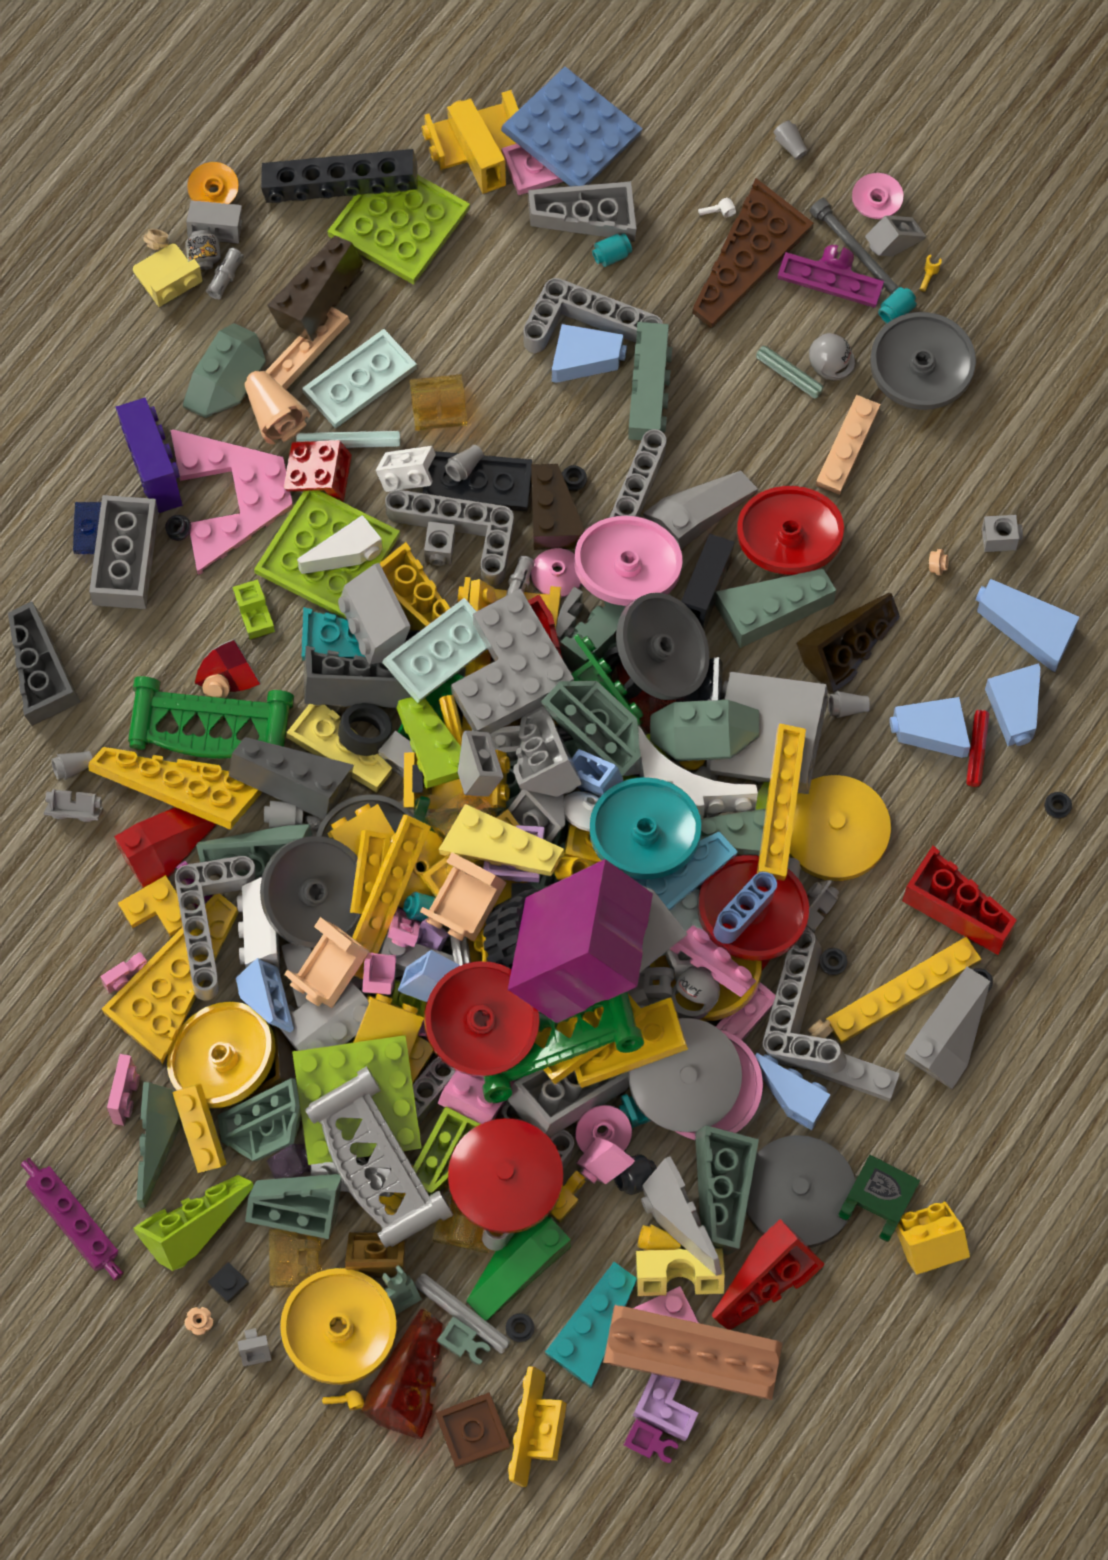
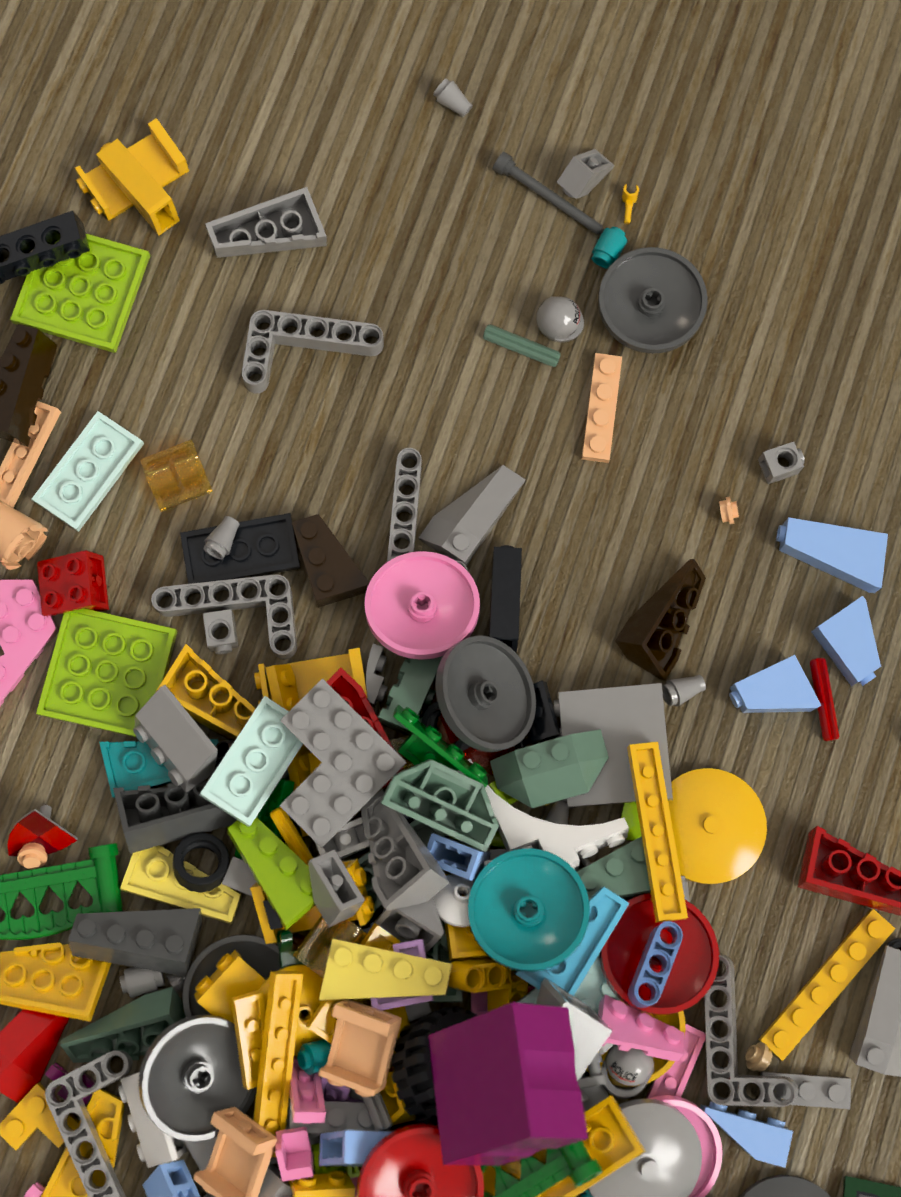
camera: 20 degrees left, 10 degrees up
lime slope [232,579,275,639] -> none
light aqua axle [296,431,401,448] -> none
white slope [297,515,382,574] -> none
white bracket [376,446,436,492] -> none
medium blue plate [501,67,643,187] -> none
bright pink plate [502,144,564,195] -> none
light grey pin [506,556,535,596] -> none
bright pink dish [531,548,582,598] -> none
light blue slope [552,324,627,383] -> none
black plate [562,465,587,491] -> none
teal brick [592,233,632,267] -> none
sand green wedge [628,322,672,440] -> none
reddish brown wing [692,178,814,329] -> none
white hand [698,198,736,218] -> none
sand green wedge [715,569,836,648] -> none
red dish [737,486,844,575] -> none
magenta plate [777,245,884,308] -> none
light grey hinge [805,880,839,933] -> none
black plate [819,948,847,976] -> none
bright pink dish [852,173,903,219] -> none

